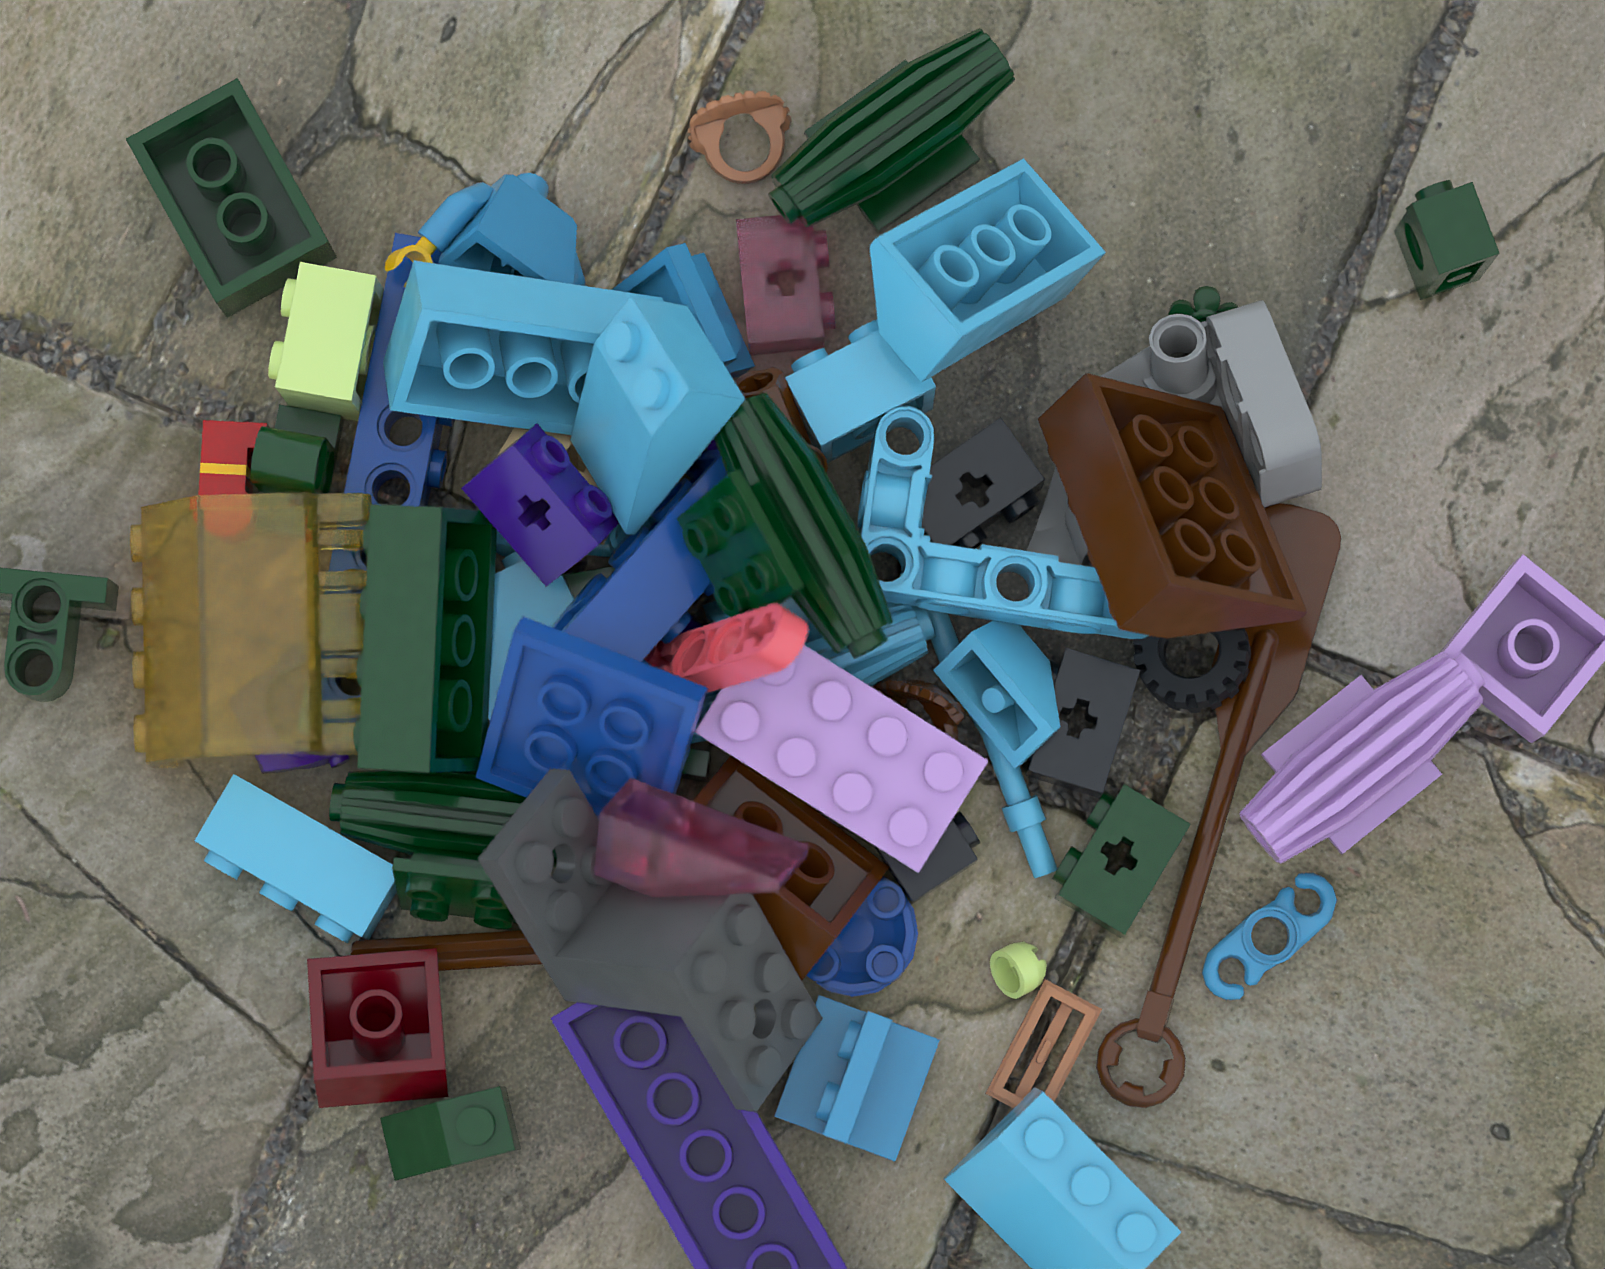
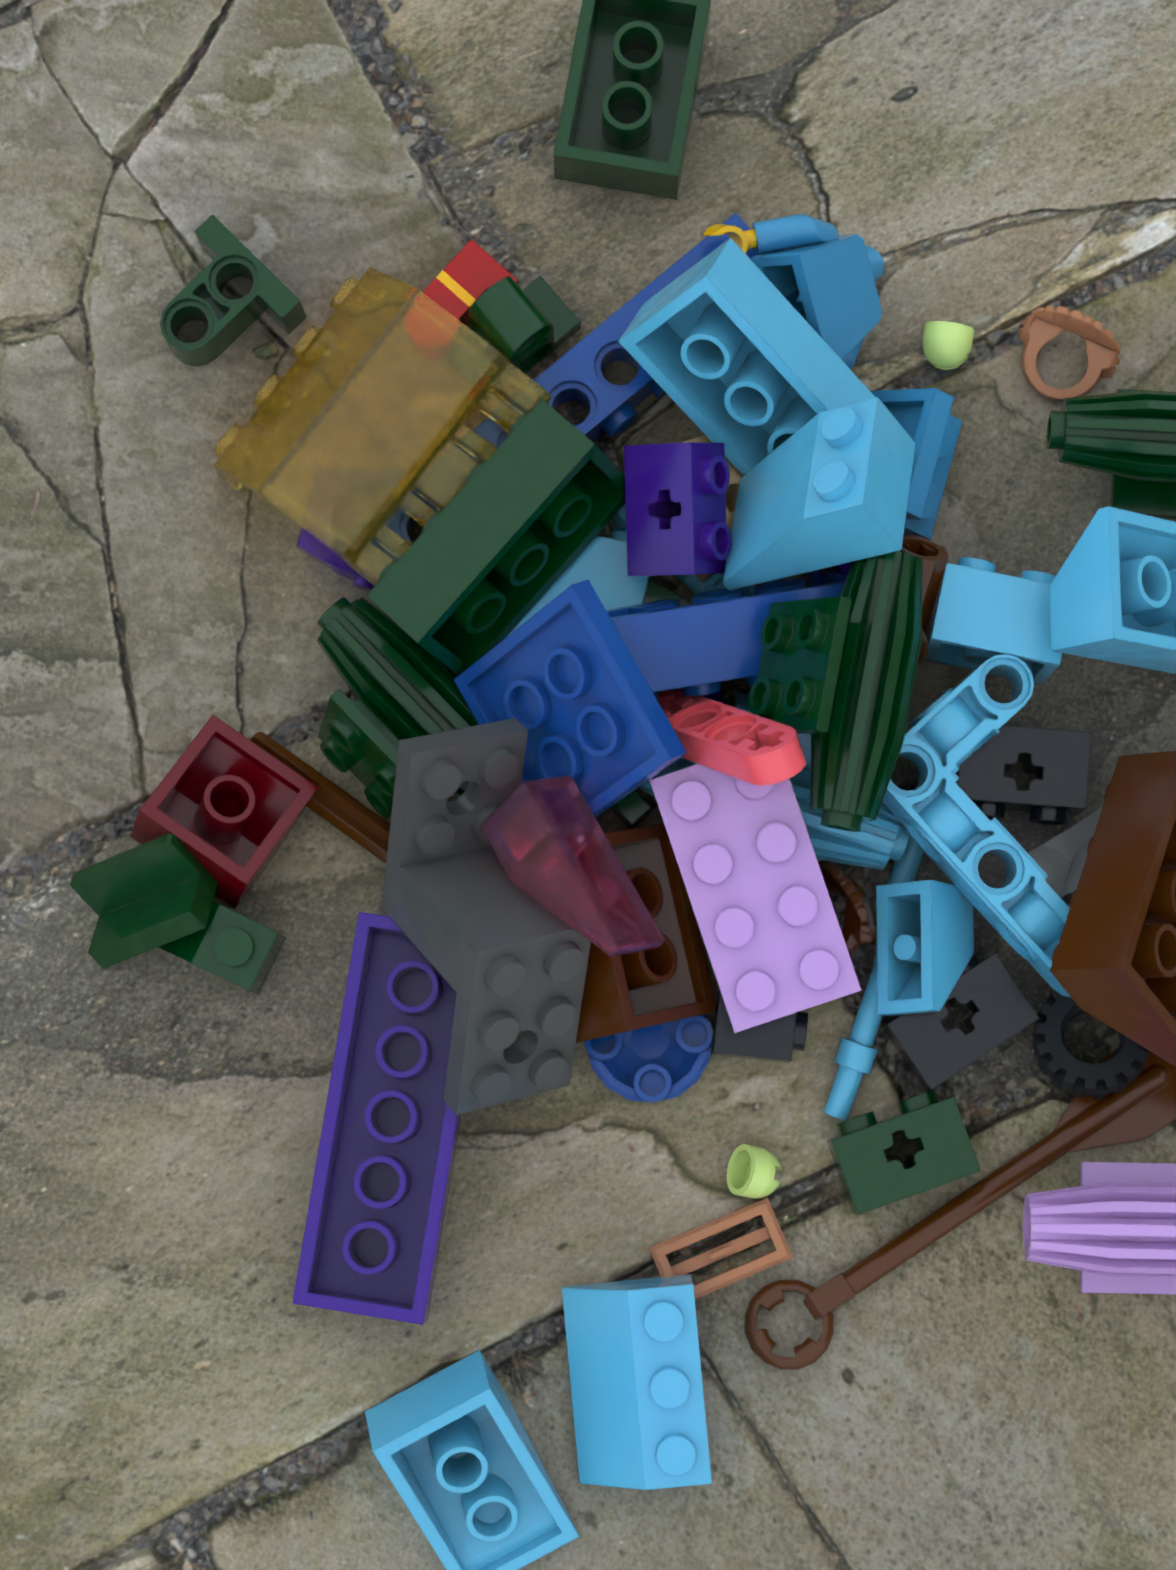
camera: 40 degrees right, 0 degrees up
medium azure brick [195,774,397,943] -> none
yellowish green brick [268,262,384,422] -> none
clear pink brick [736,215,836,356] -> none
dark azure bracket [774,995,940,1162] -> none
dark azure piece [1202,873,1337,1000] -> none
none -> dark green panel [70,834,218,969]
none -> yellowish green hinge [922,321,974,370]

